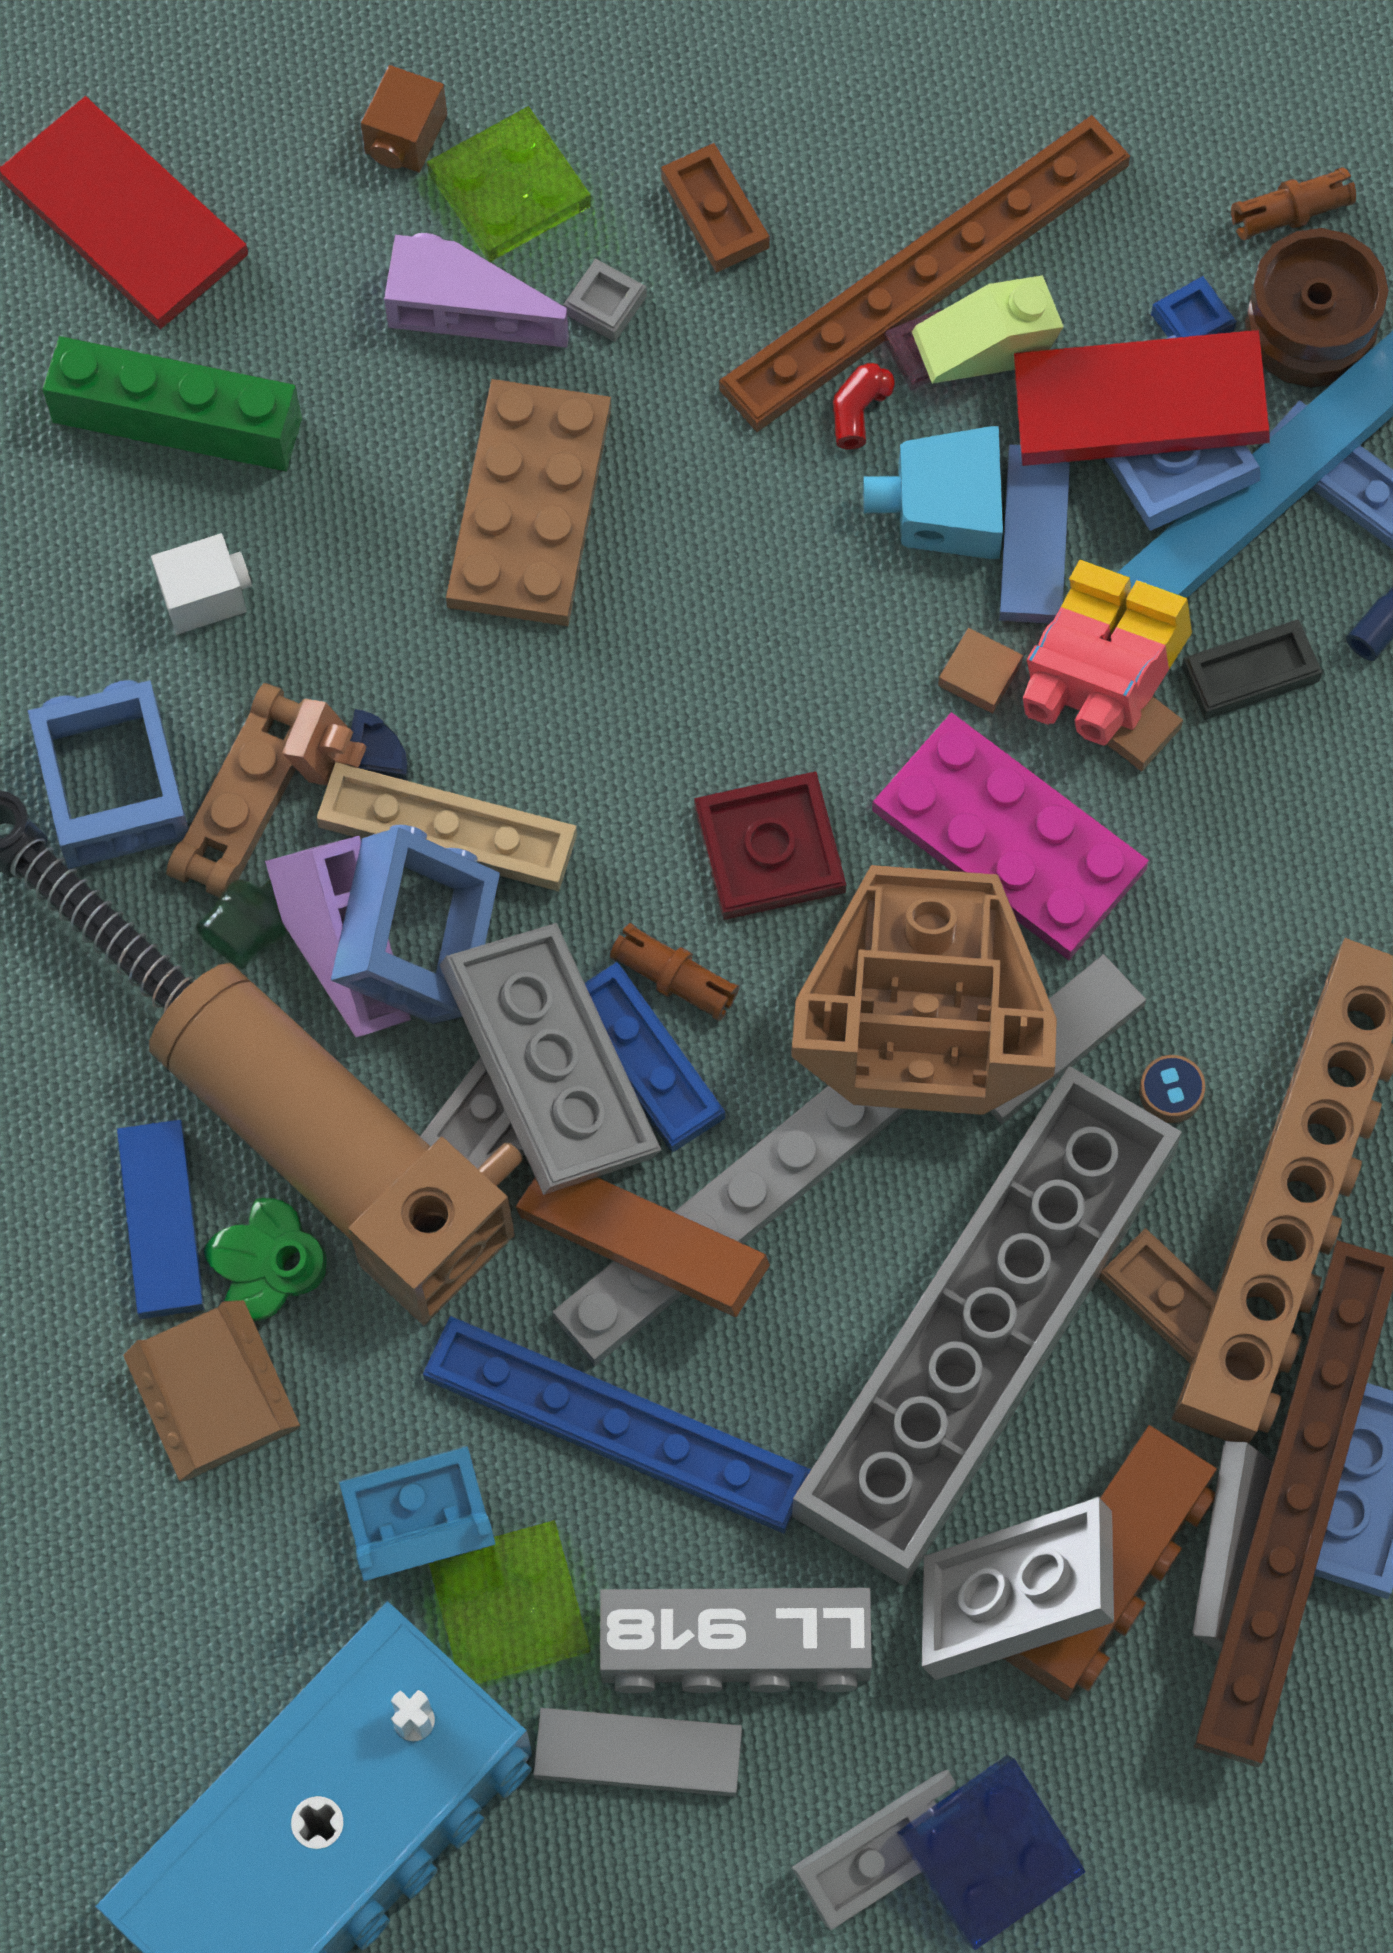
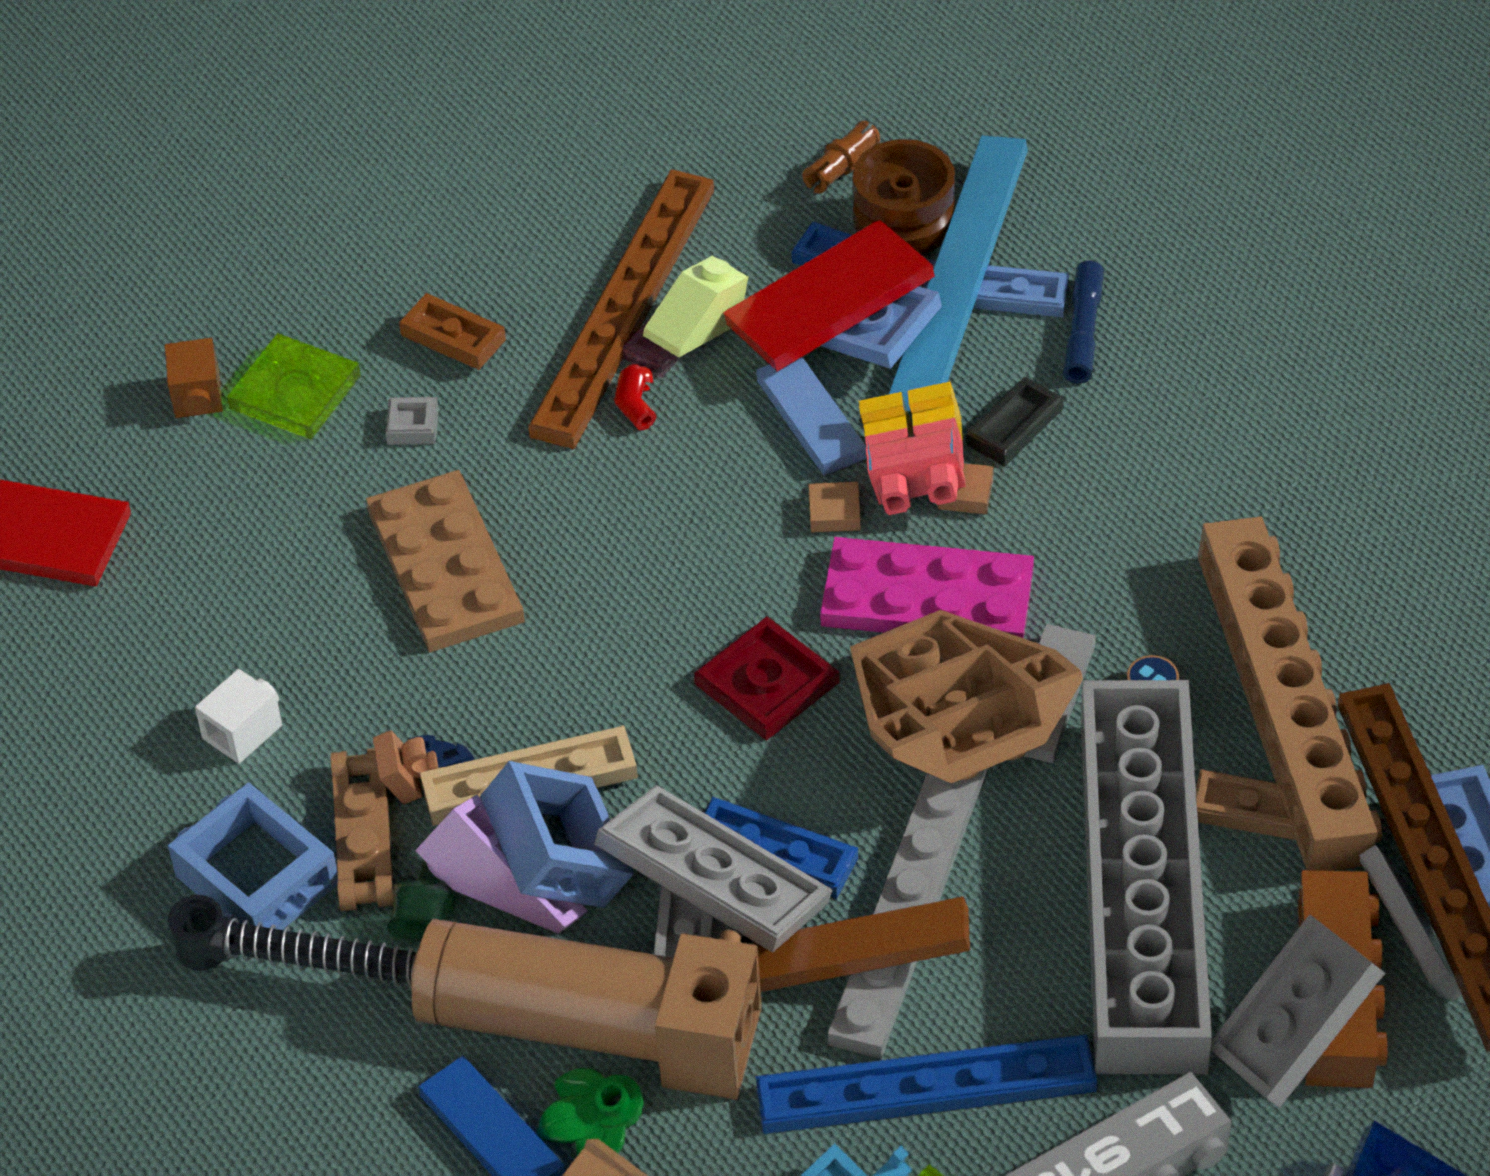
camera: 30 degrees left, 20 degrees down
green brick [42,336,302,472] -> none
lavender slope [384,233,569,348] -> none
dark orange pin [610,923,739,1021] -> none
medium azure torso [863,426,1003,559] -> none

